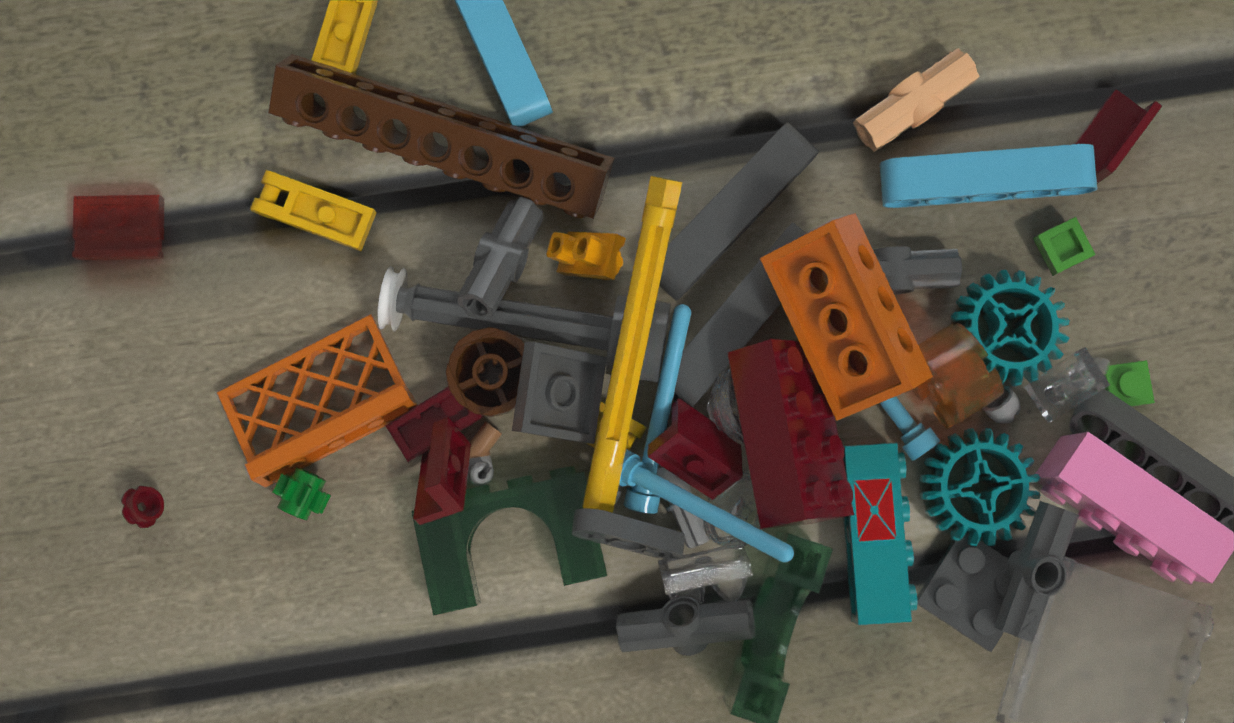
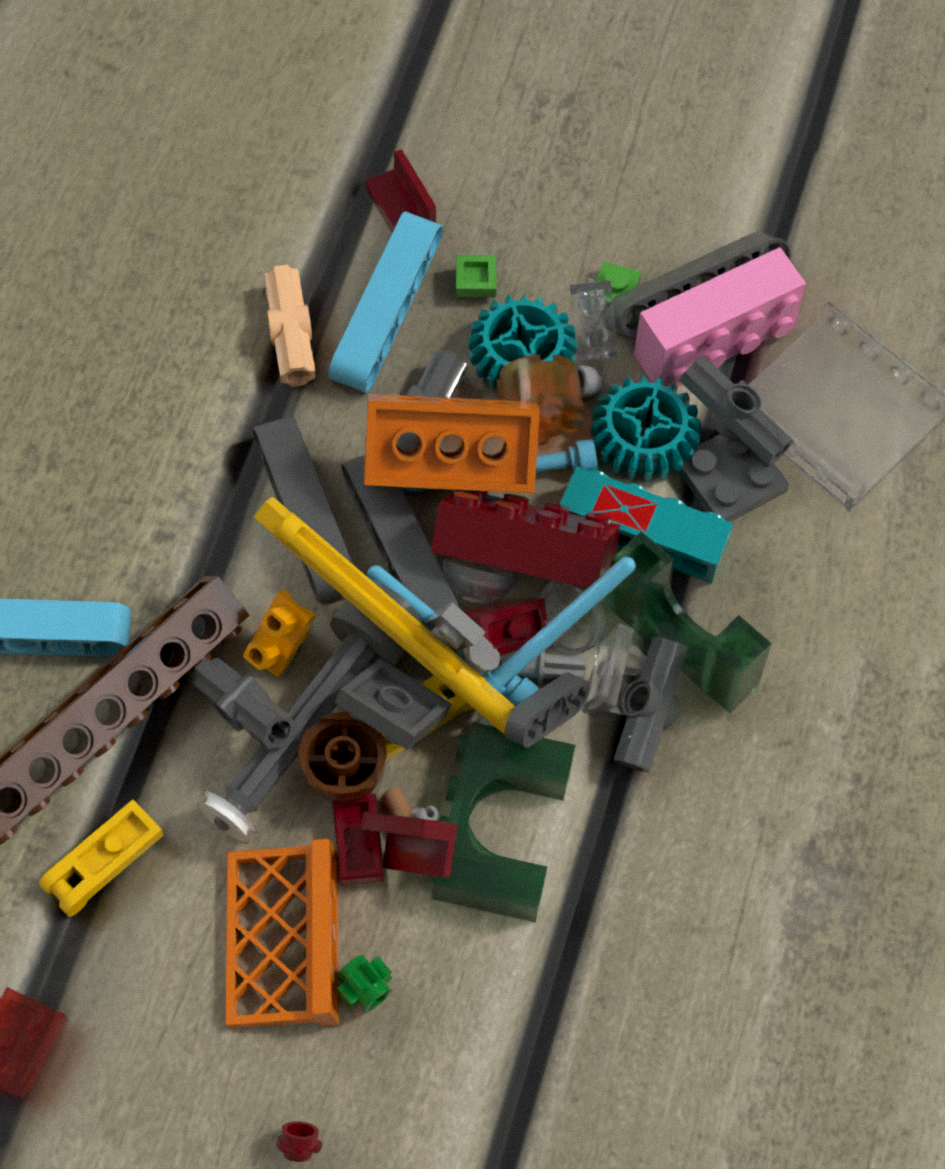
camera: 70 degrees left, 20 degrees down
none -> light grey hinge [425,603,501,674]

